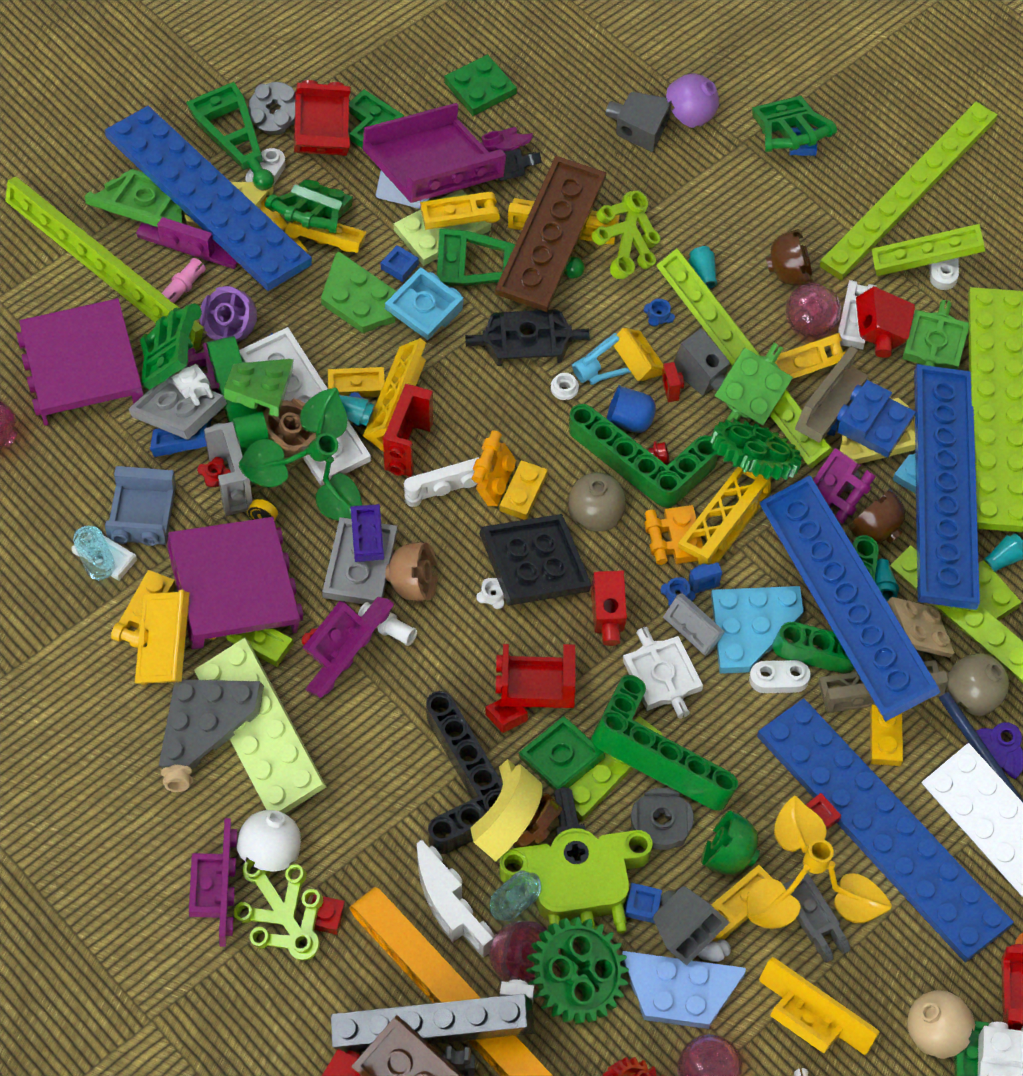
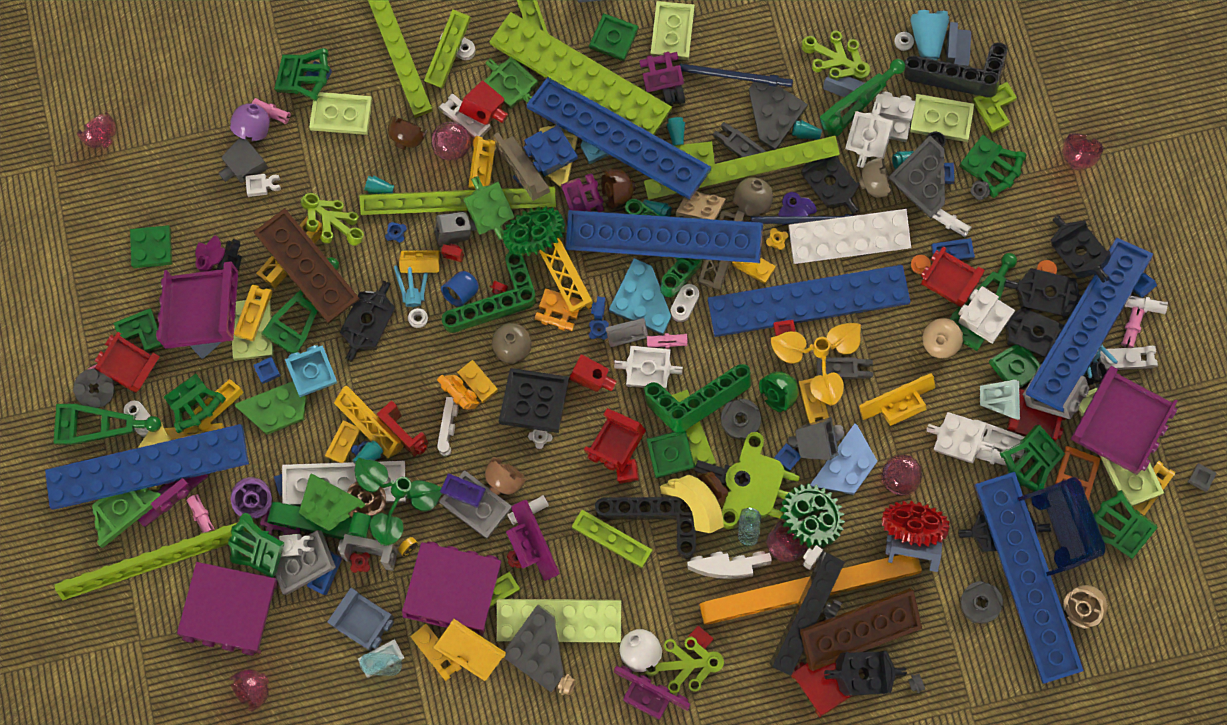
camera: 55 degrees left, 15 degrees up
none -> white plate [246,174,281,197]
none -> bright pink pin [252,98,291,124]
none -> yellowish green plate [309,92,372,135]
none -> lime plate [572,510,653,569]
none -> bright pink pin [647,333,687,349]
none -> yellow plate [766,228,788,250]

